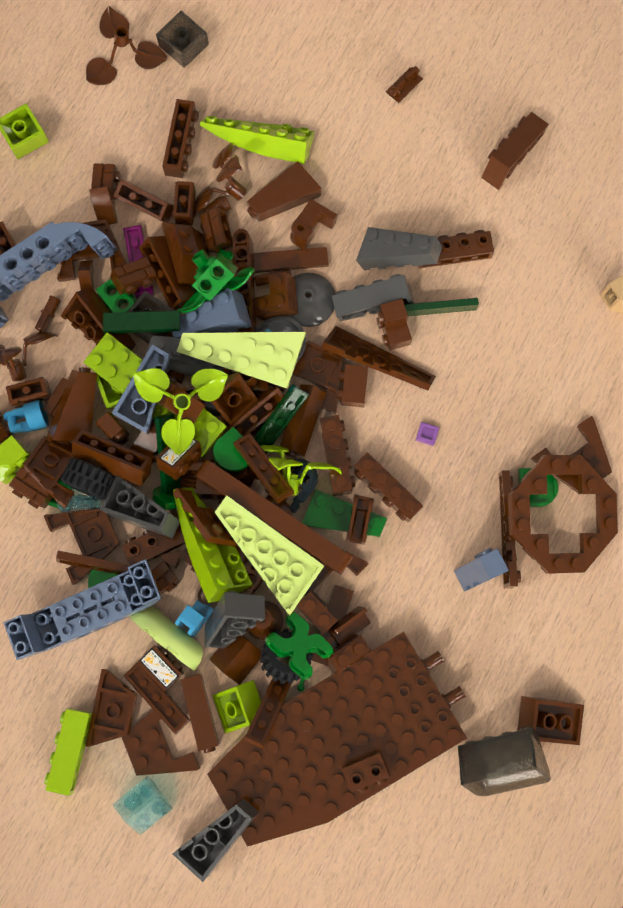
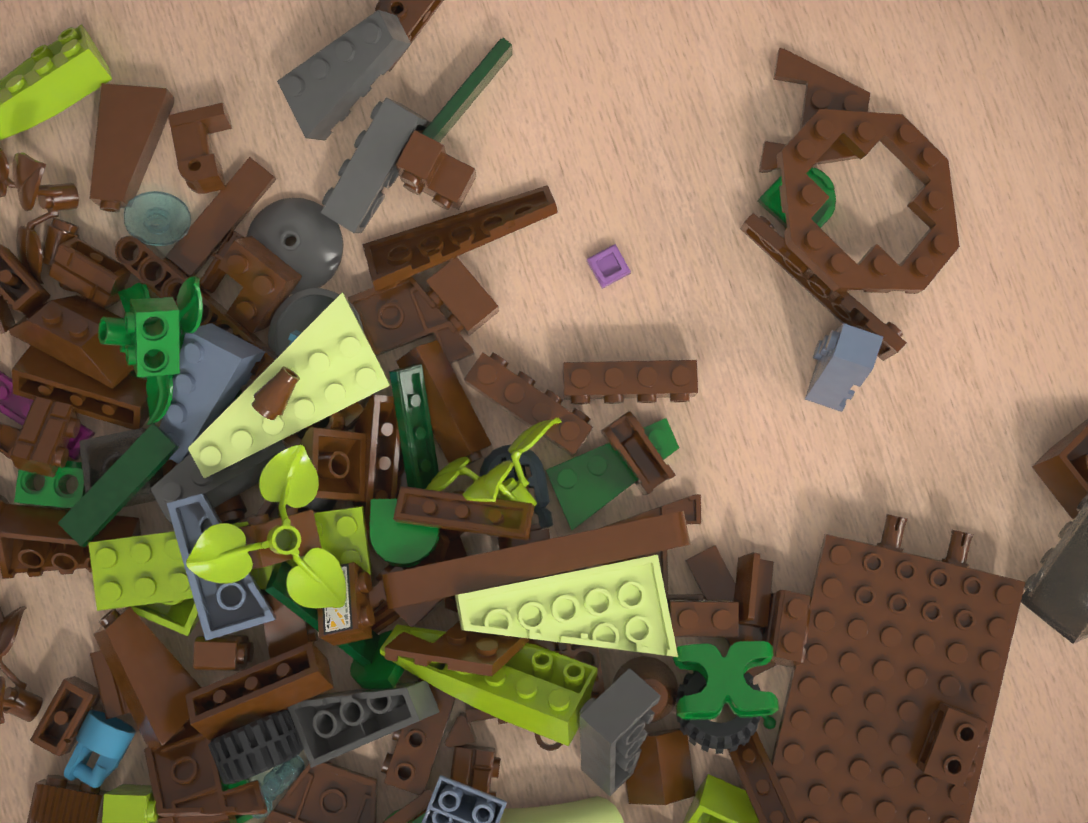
camera: 50 degrees left, 5 degrees up
dark azure piece [175,600,214,637] -> none
none -> clear light blue dish [124,191,191,246]
none -> reddish brown cone [252,366,300,420]

